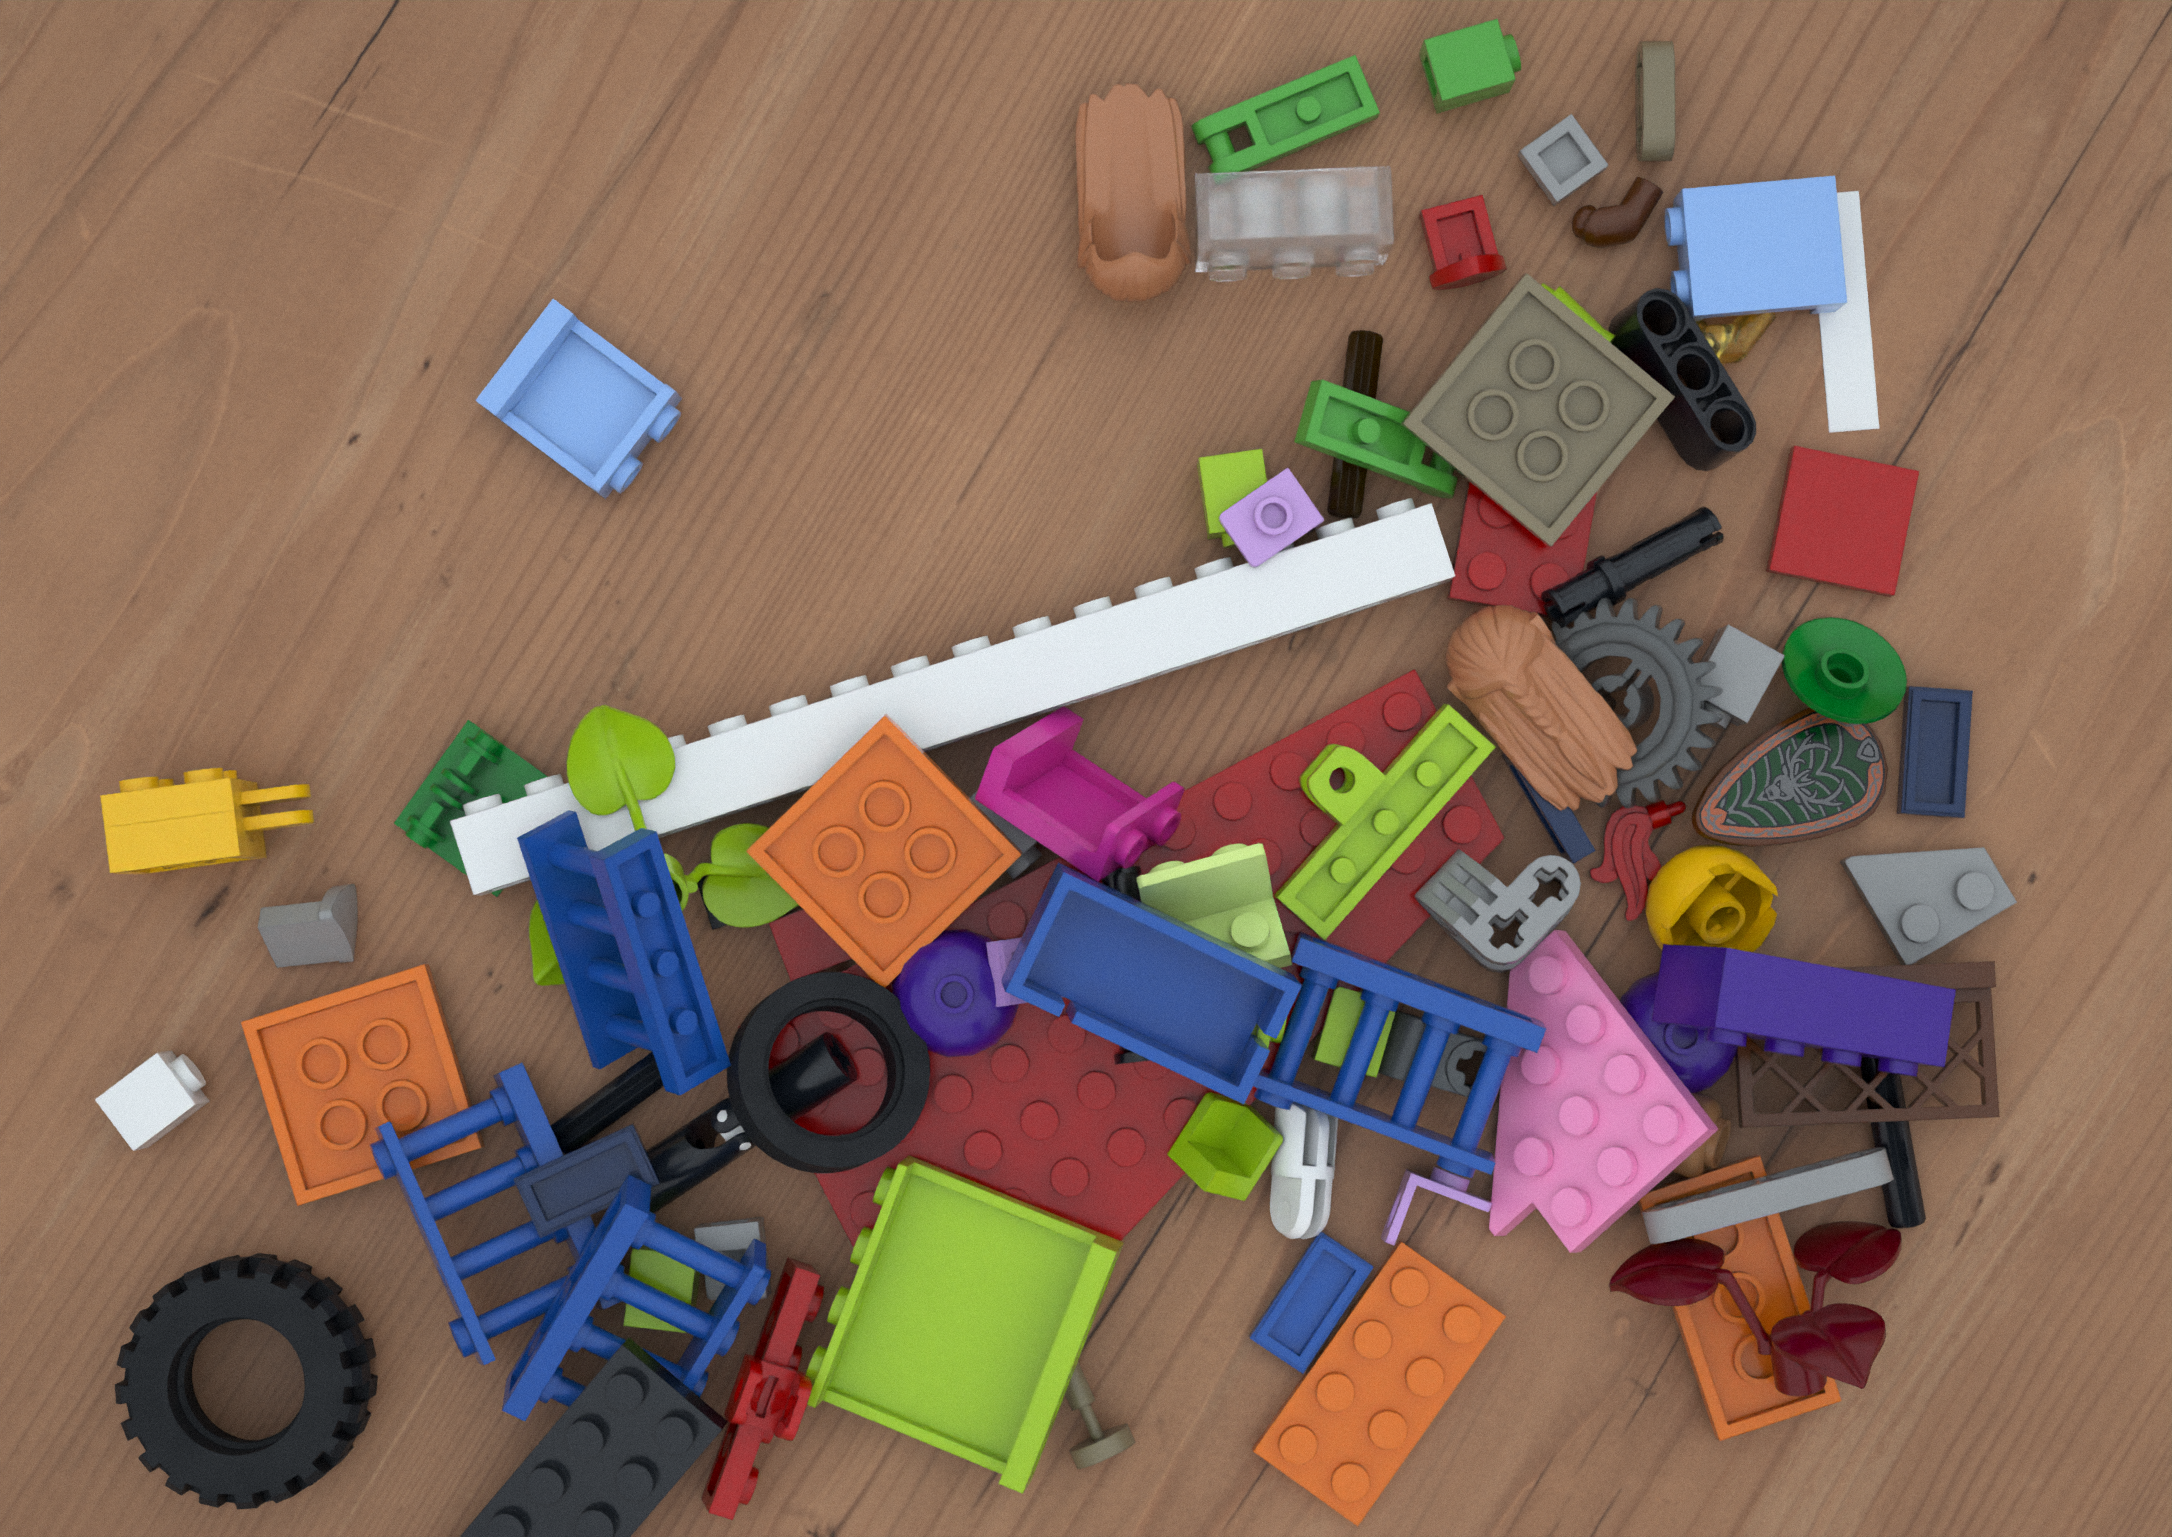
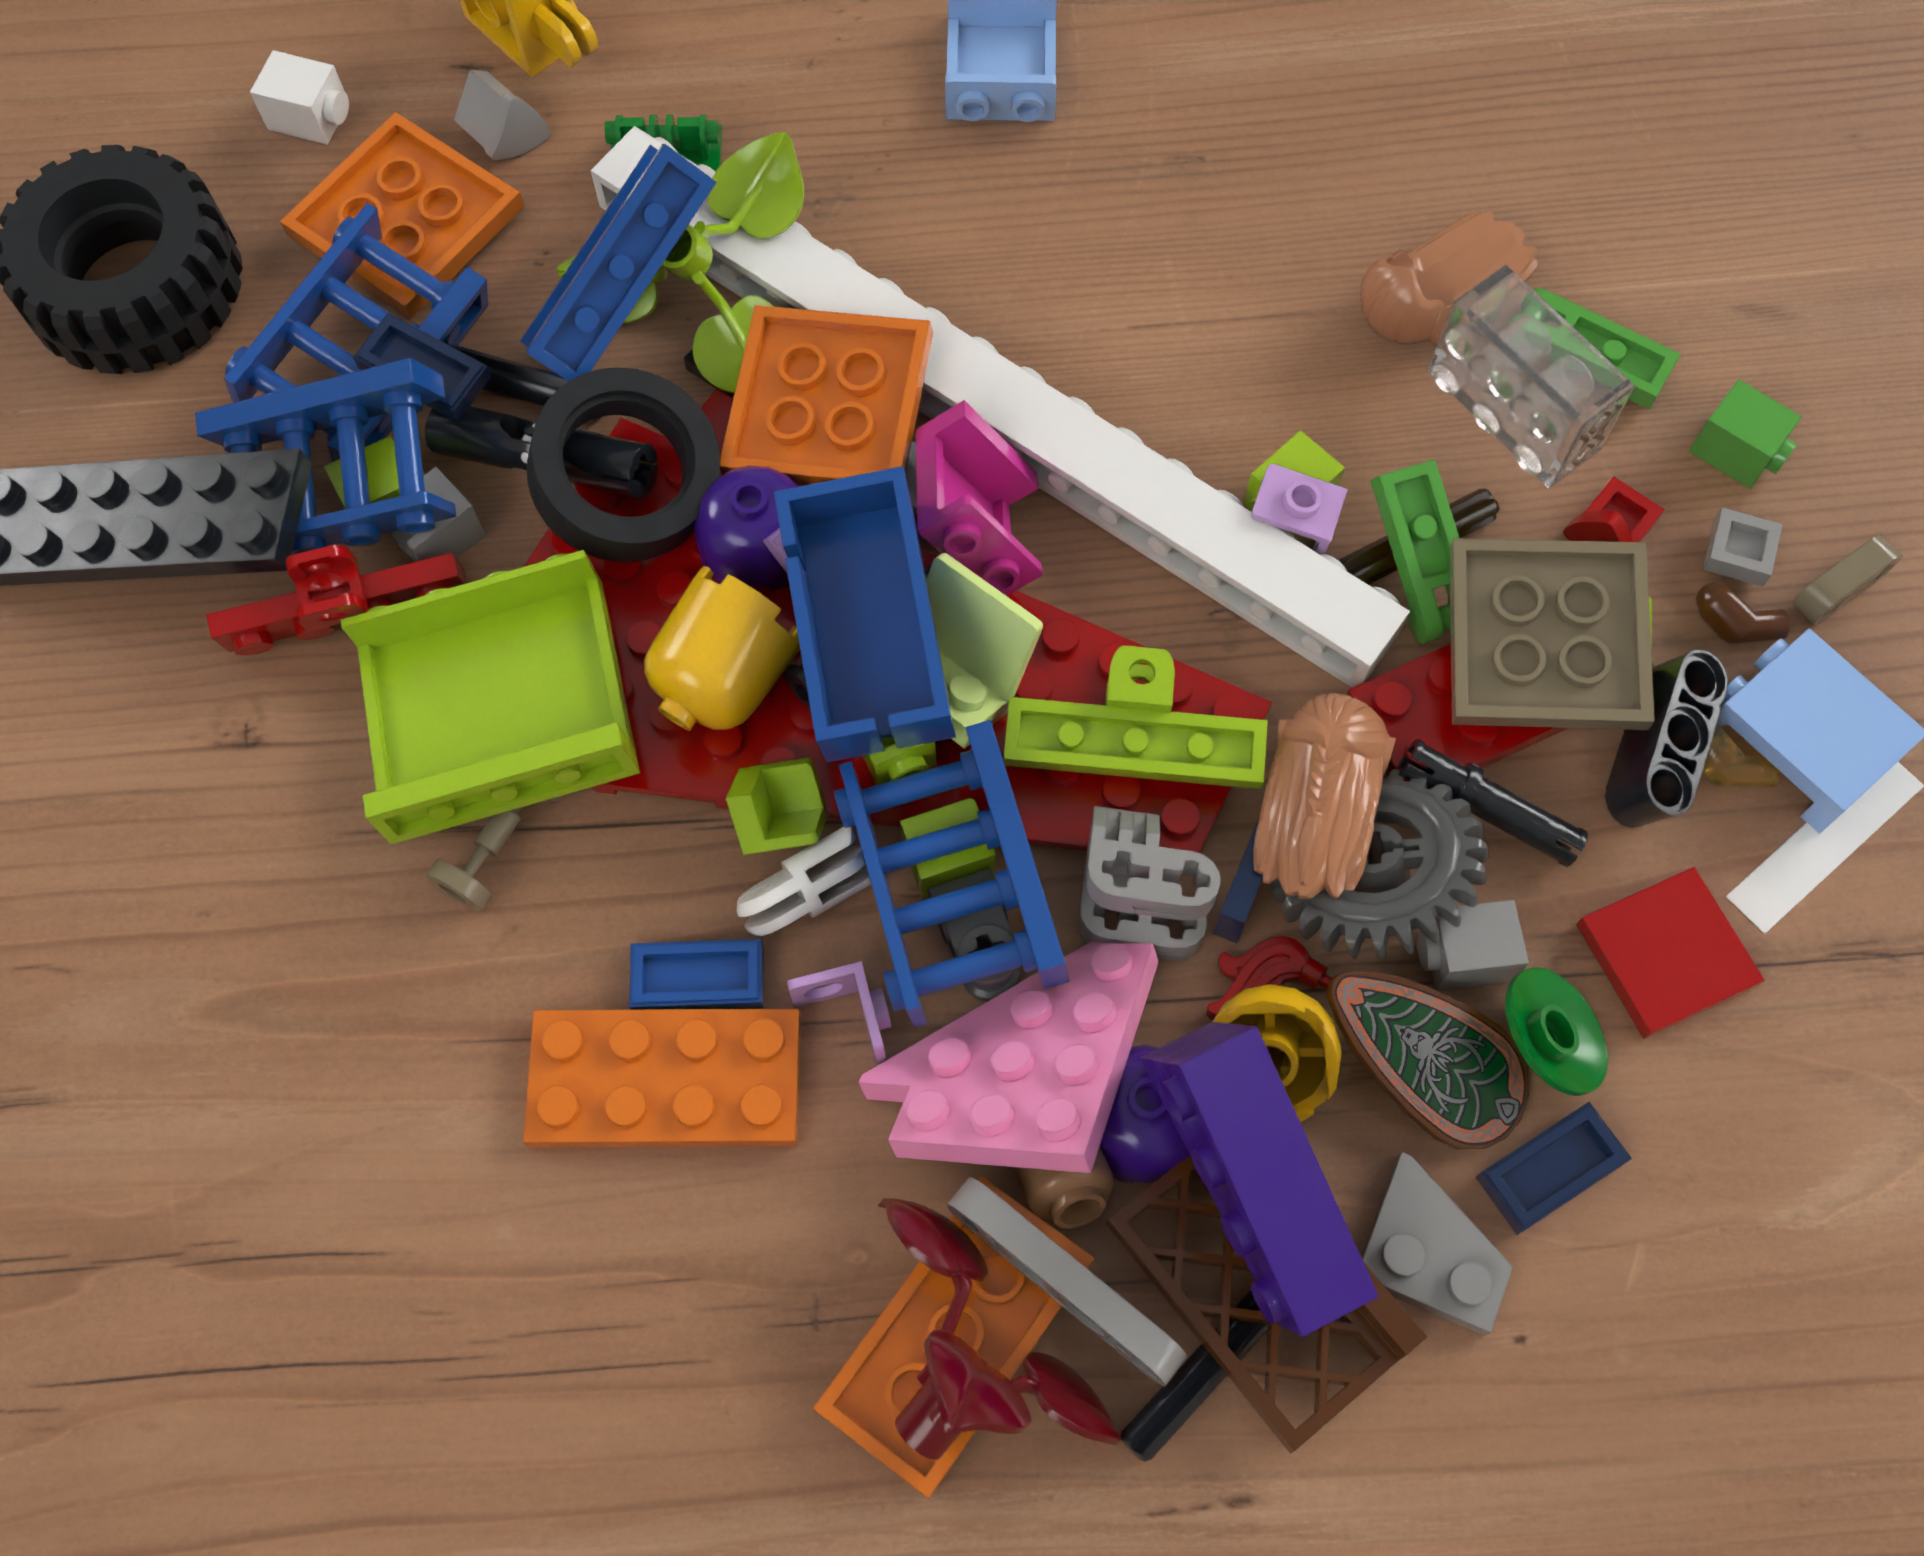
camera: 55 degrees right, 20 degrees down
none -> yellow cylinder [644,566,800,731]

